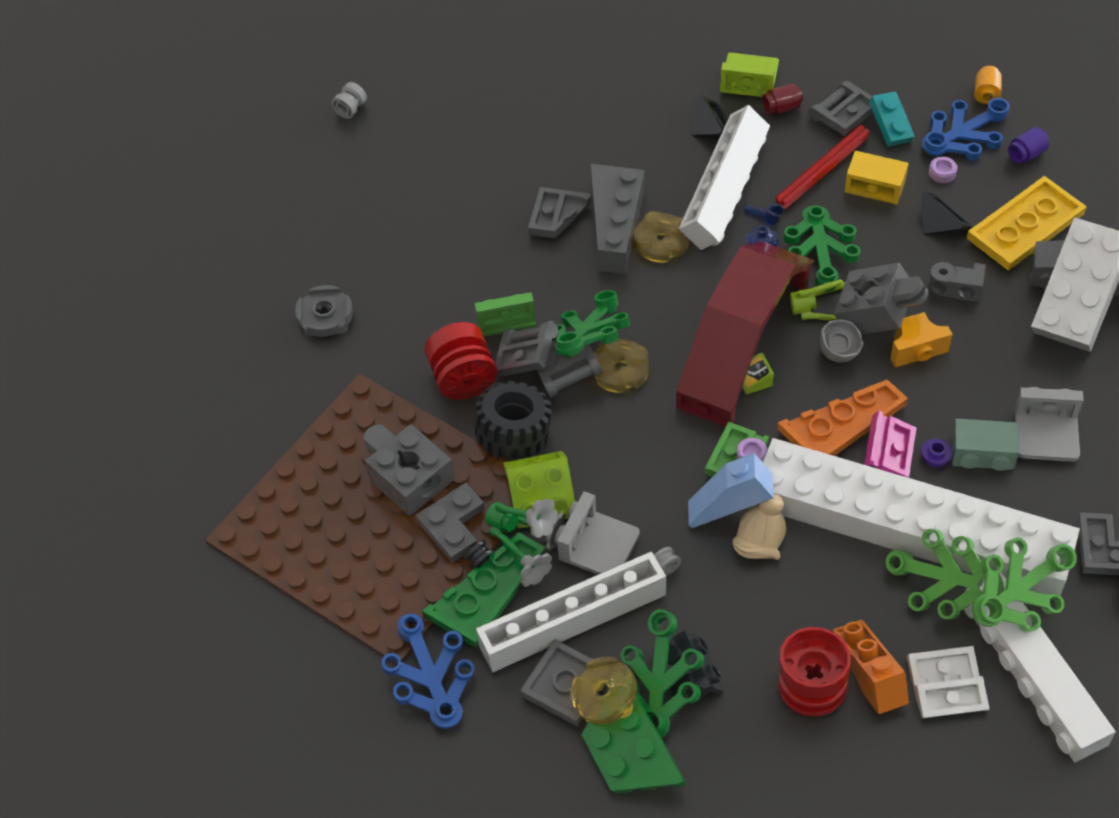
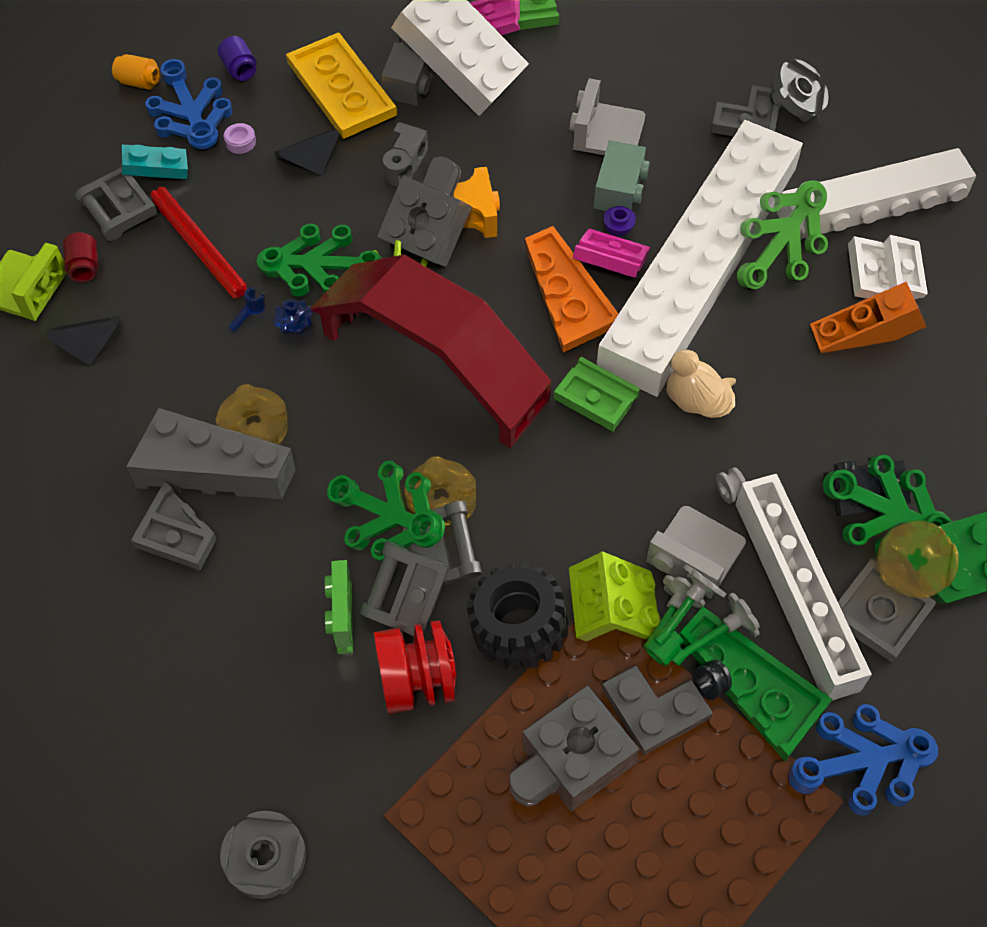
camera: 85 degrees left, 5 degrees up
white brick [679,105,770,250] -> none
light blue slope [688,453,774,528] -> none
lavender tile [736,438,768,462] -> none
red wheel [778,627,851,717] -> none
light grey hair [818,319,864,363] -> none
yellow brick [844,151,909,205] -> none
bright green plant [972,537,1077,632] -> none

